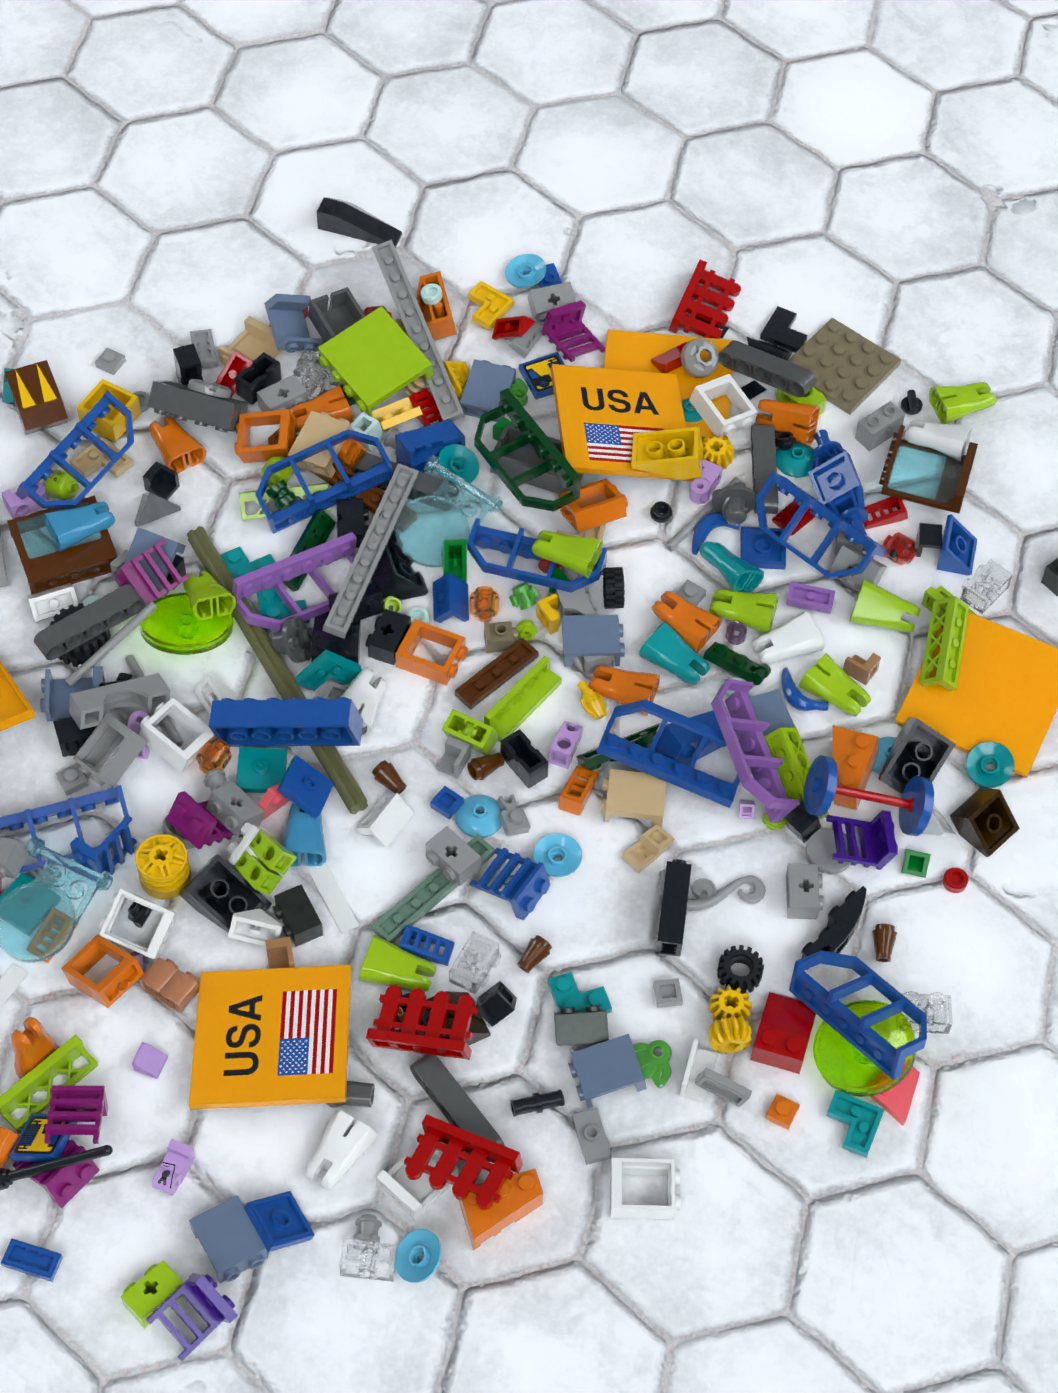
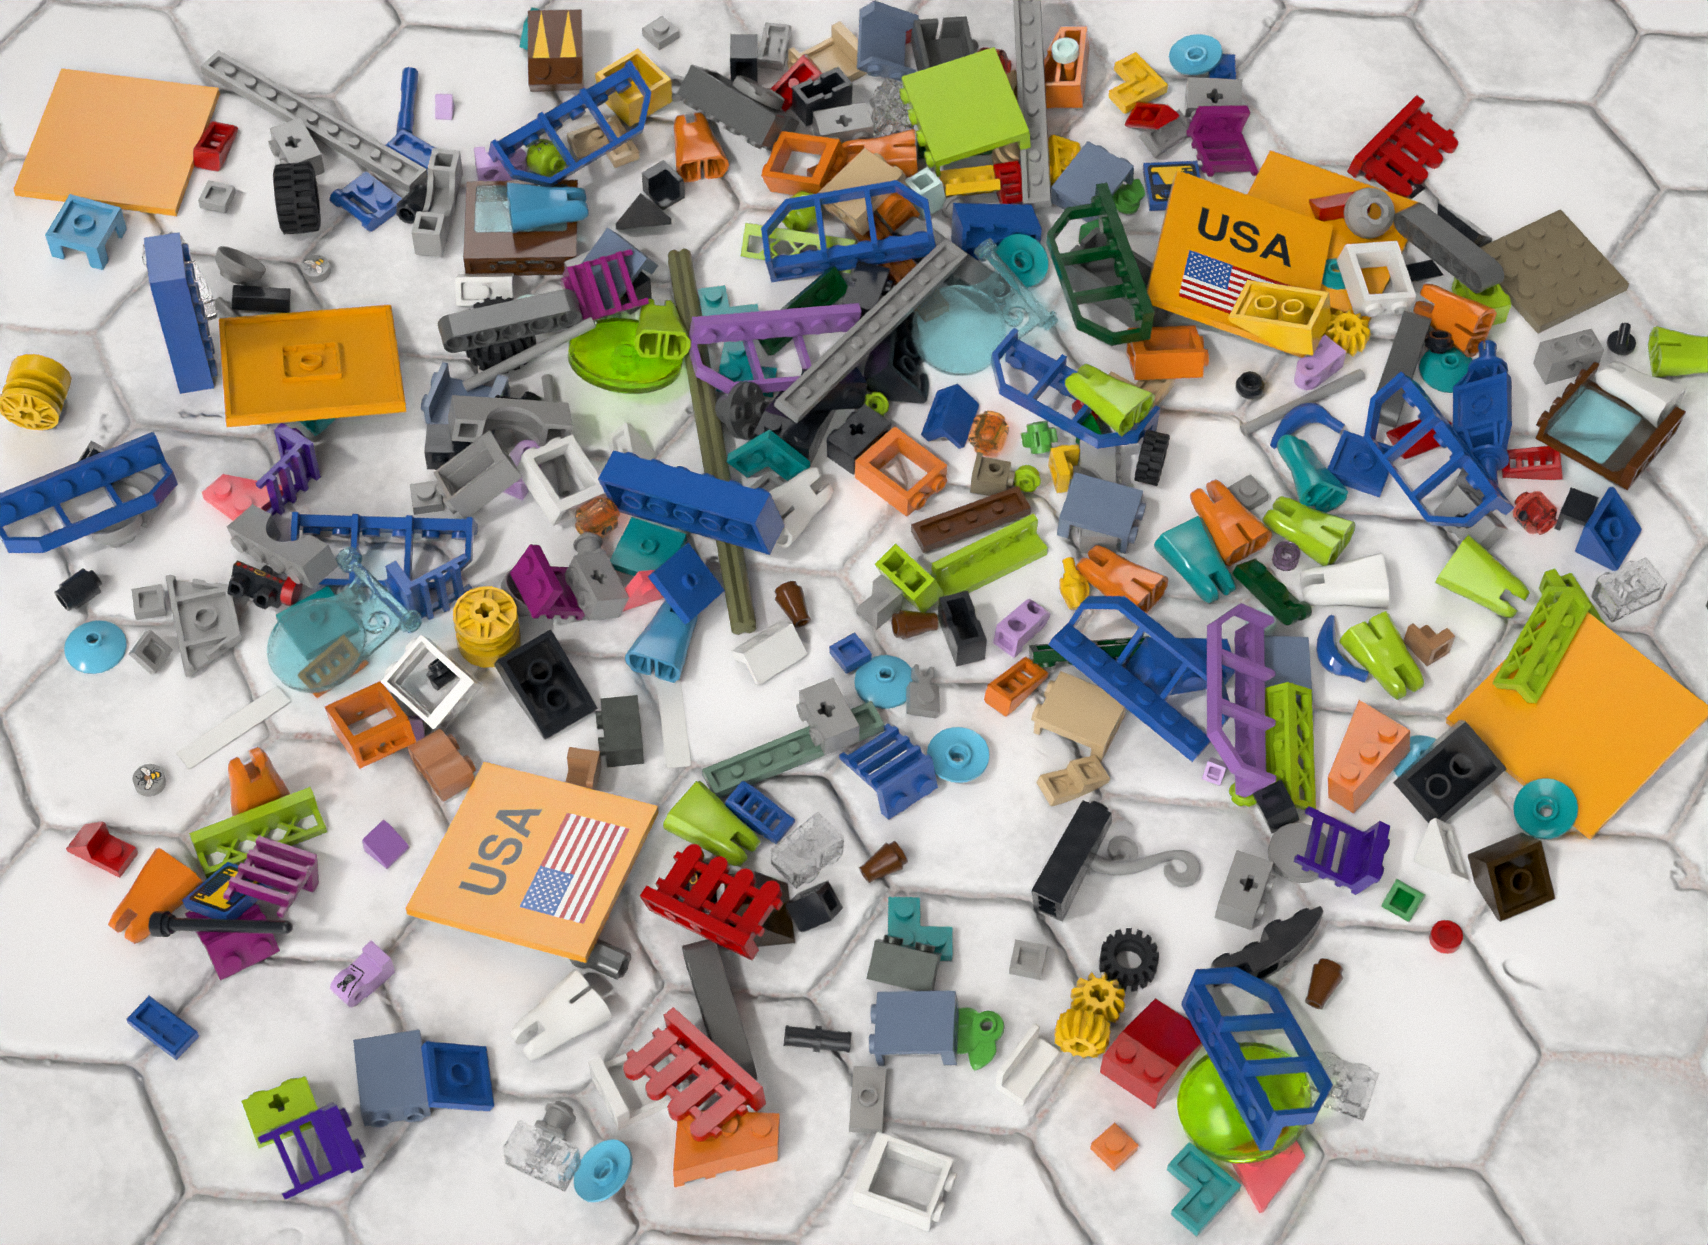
camera: 20 degrees right, 0 degrees up
lime hips [226,822,297,895] -> none
white slope [228,909,282,946] -> none
dark green wheel [266,479,297,510] -> none
light aqua tile [406,607,429,624] -> none
green slope [441,539,467,582] -> none
light grey tile [695,1067,752,1106] -> none
dark grey plate [712,482,756,525] -> none
black tile [760,306,808,353] -> none
medium lavender plate [786,582,835,614] -> none
blue piece [803,755,934,837] -> none

